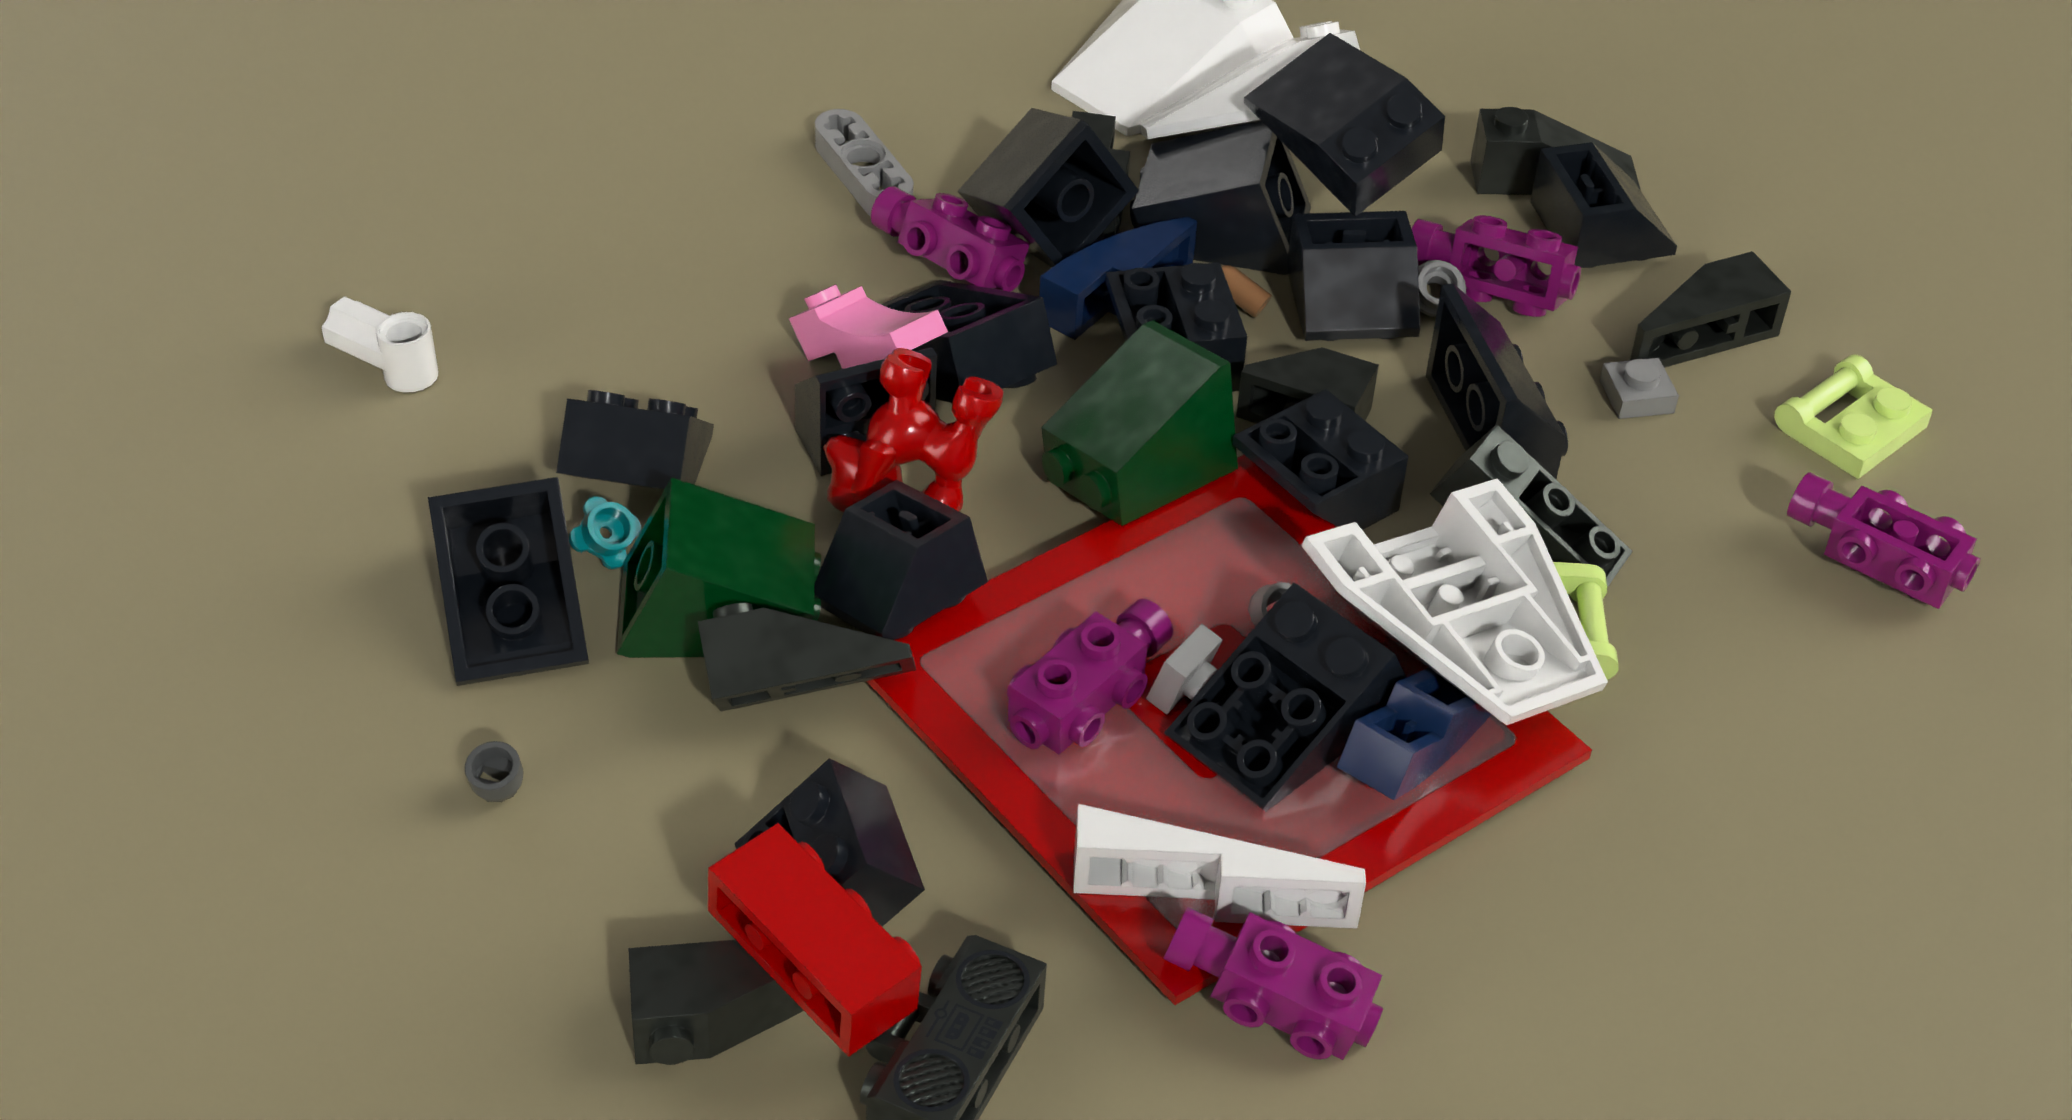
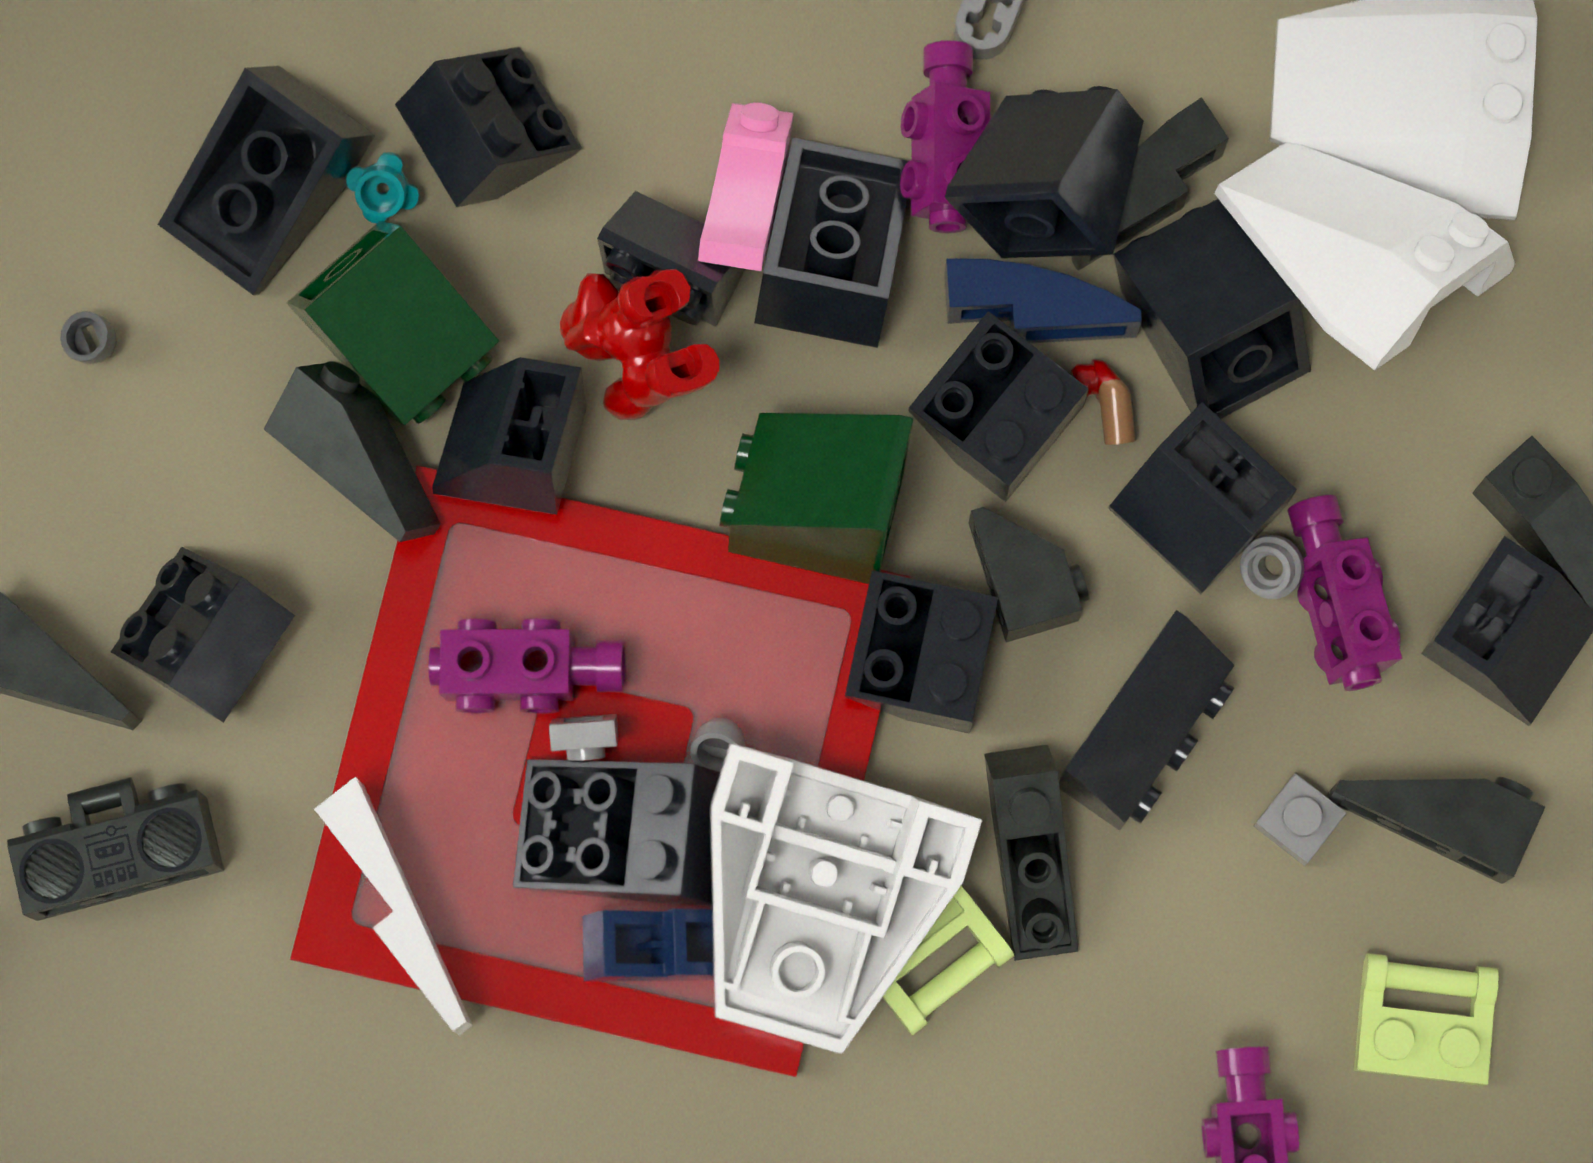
camera: 55 degrees right, 35 degrees up
red brick [708,823,922,1057] -> none
magenta brick [1163,906,1383,1060] -> none
black slope [1244,33,1445,217] -> none

